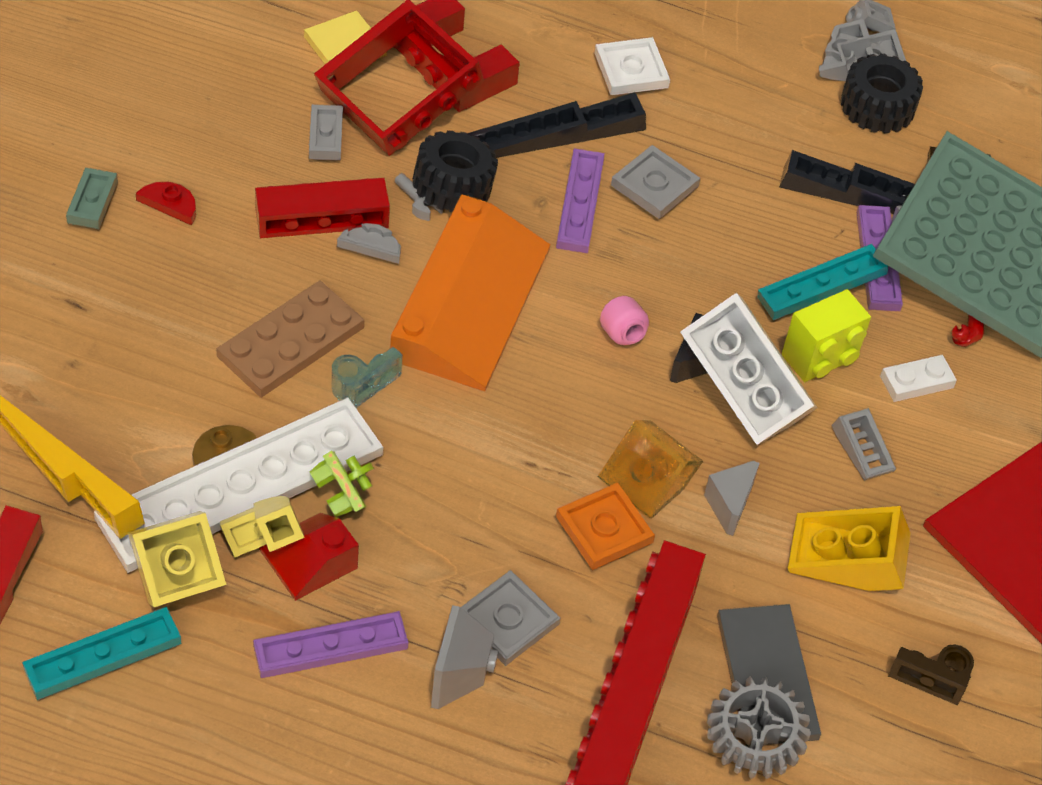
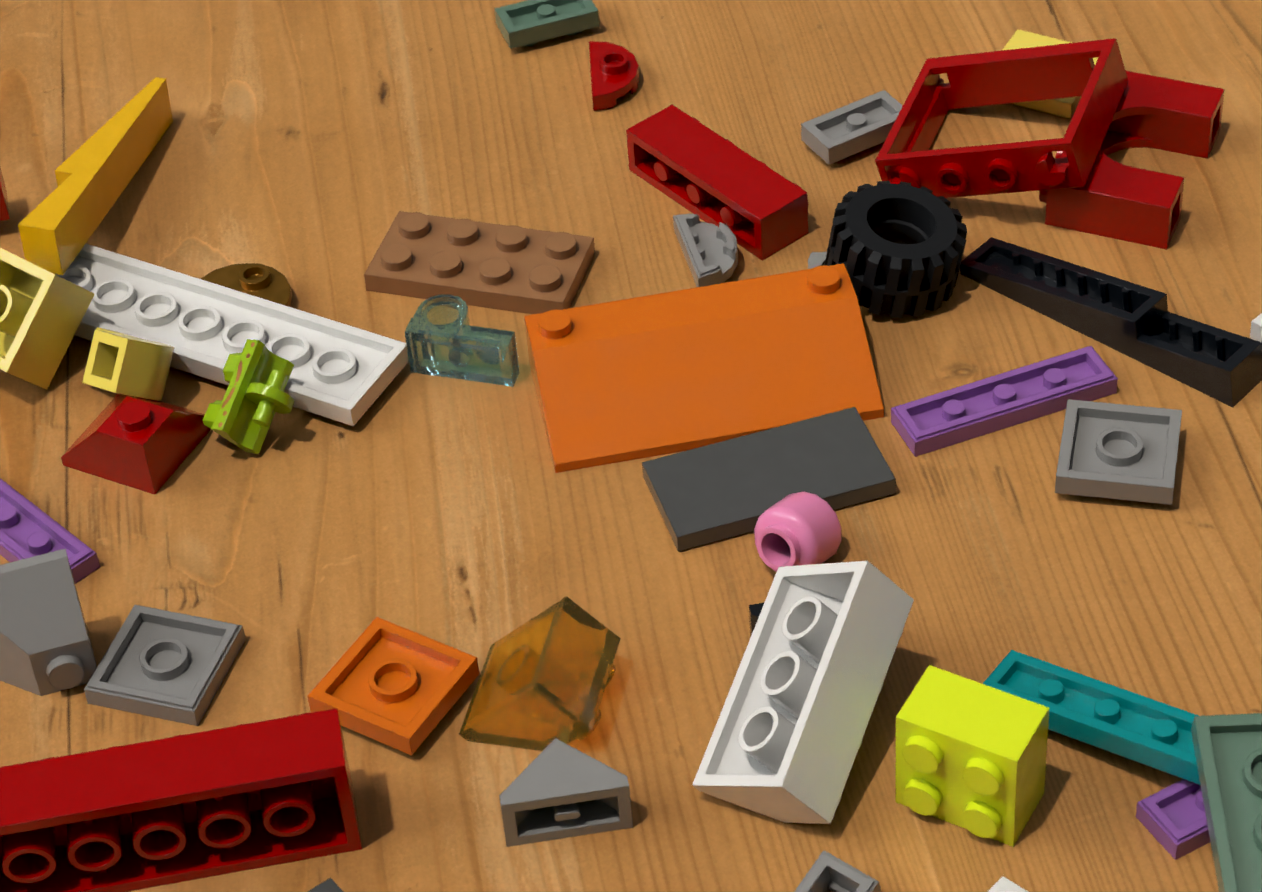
camera: 70 degrees right, 10 degrees down
none -> dark grey tile [642,407,896,551]

